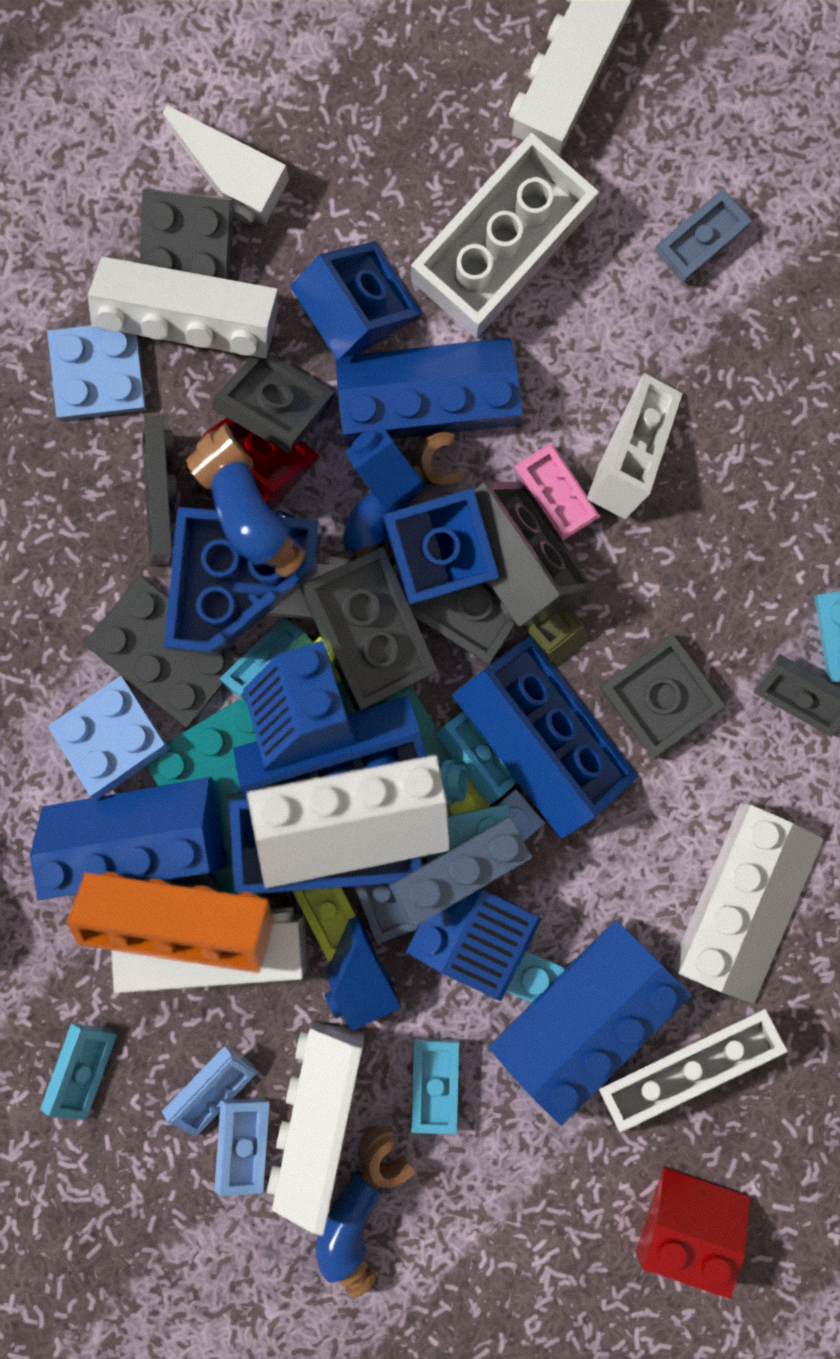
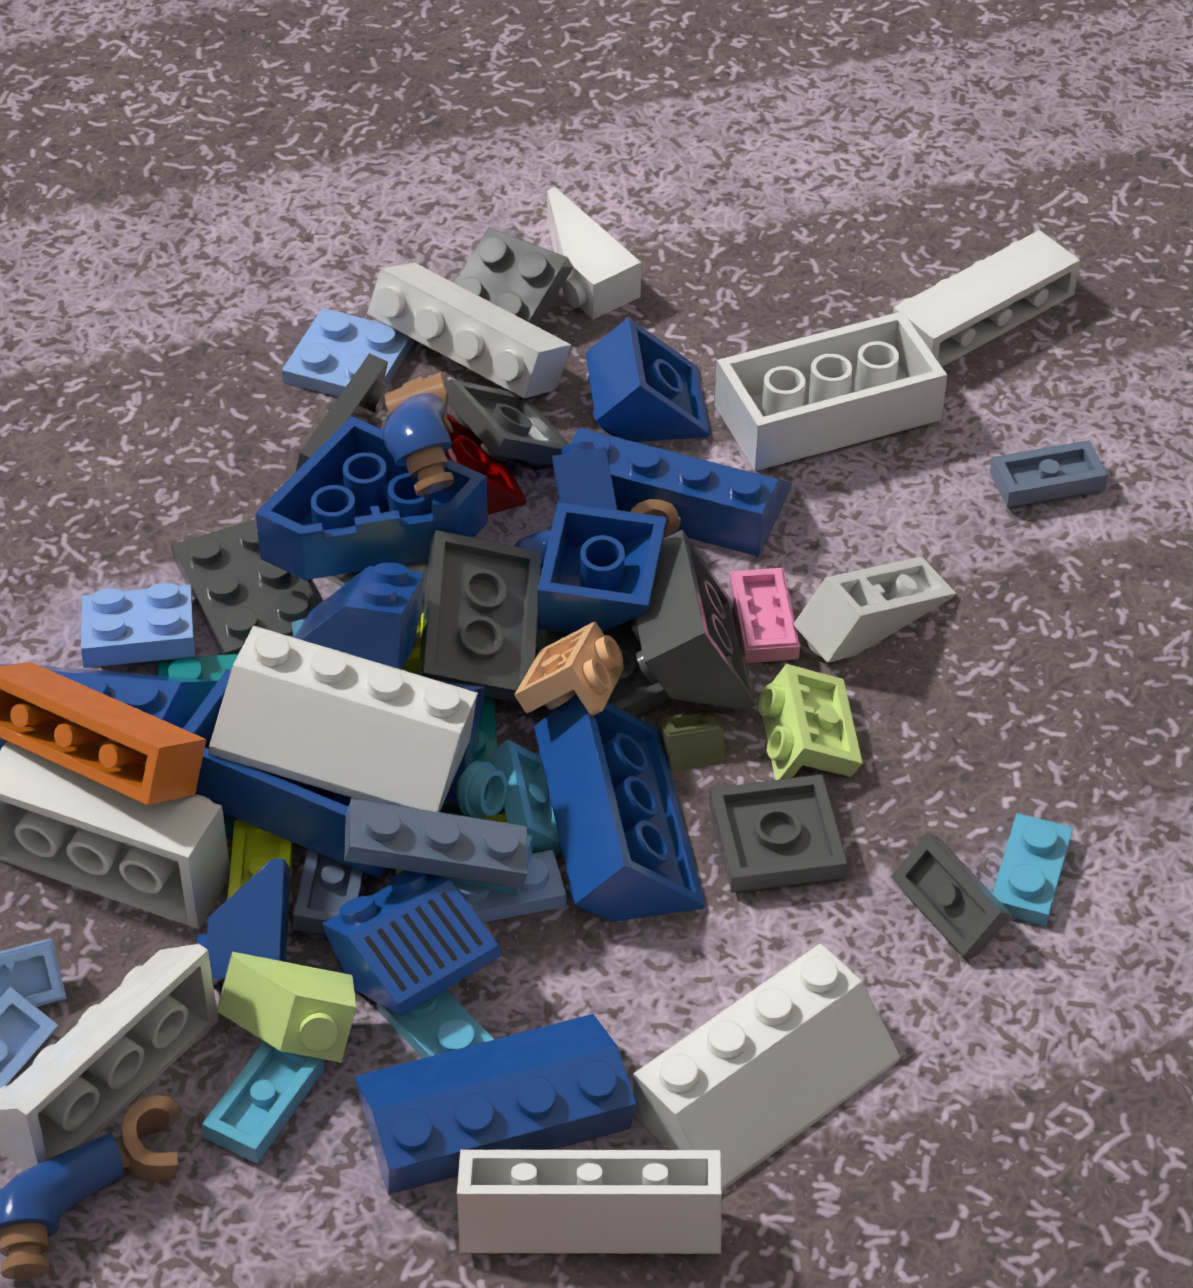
camera: 25 degrees right, 40 degrees down
none -> yellowish green slope [218,952,357,1063]
none -> light nougat bracket [514,622,624,716]
none -> yellowish green bracket [759,664,863,780]

